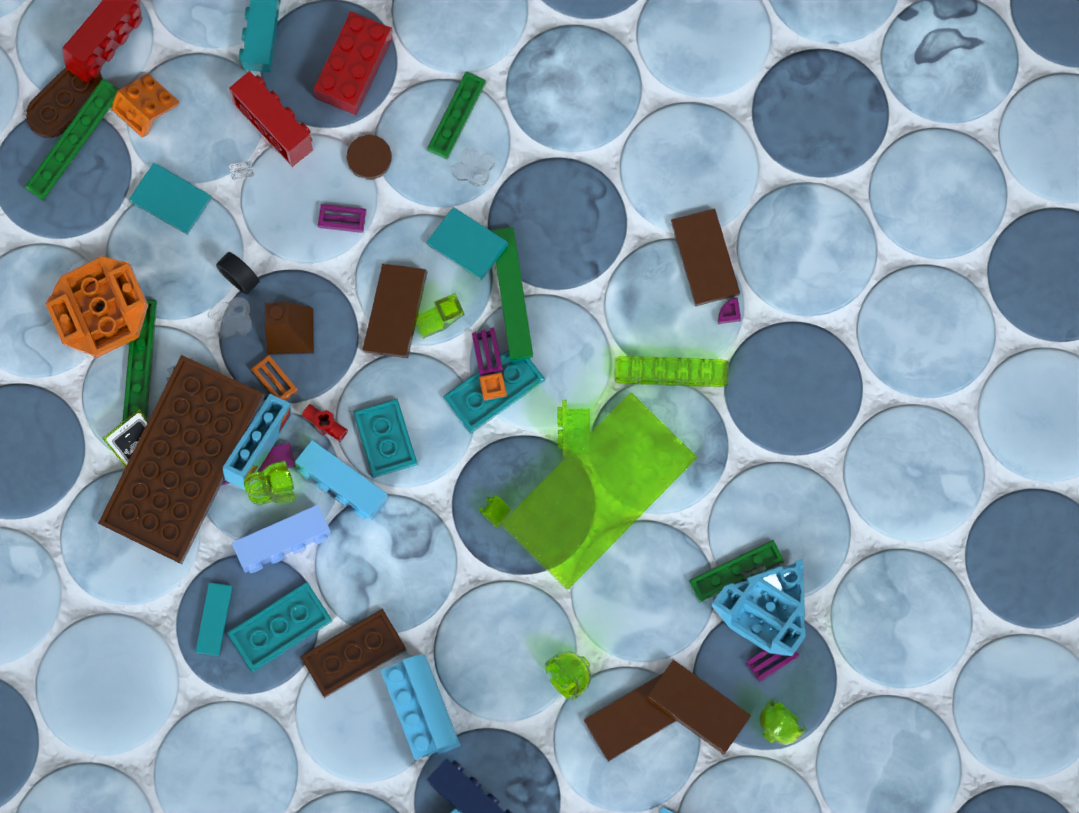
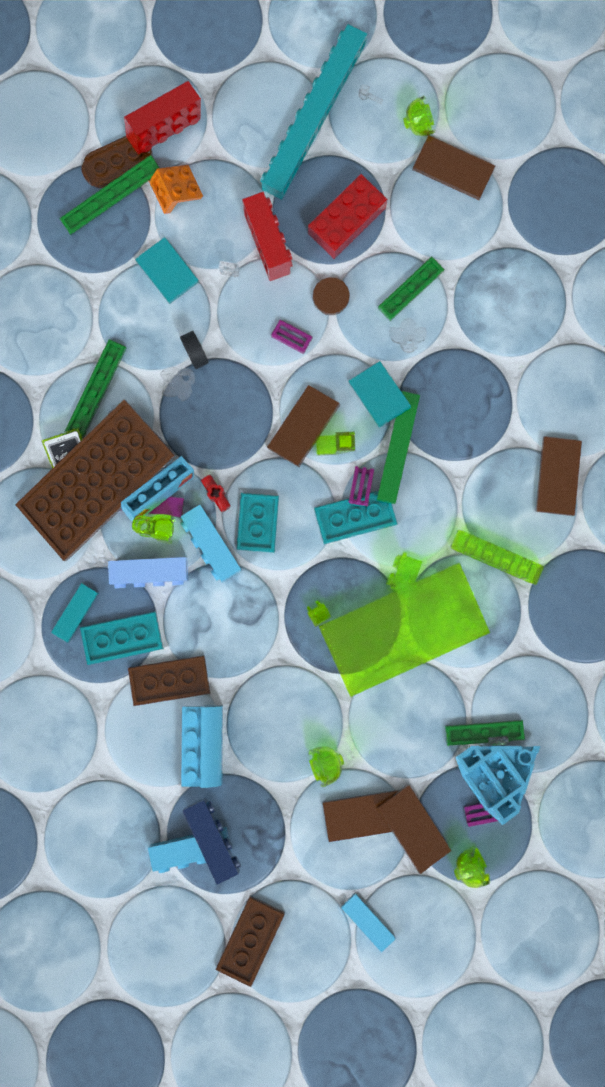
camera: 20 degrees right, 10 degrees up
orange piece [45,256,148,358] -> none
orange tile [251,355,298,400] -> none
reddish brown slope [265,302,314,355] -> none
orange tile [479,372,507,401] -> none
magenta tile [718,297,741,324] -> none

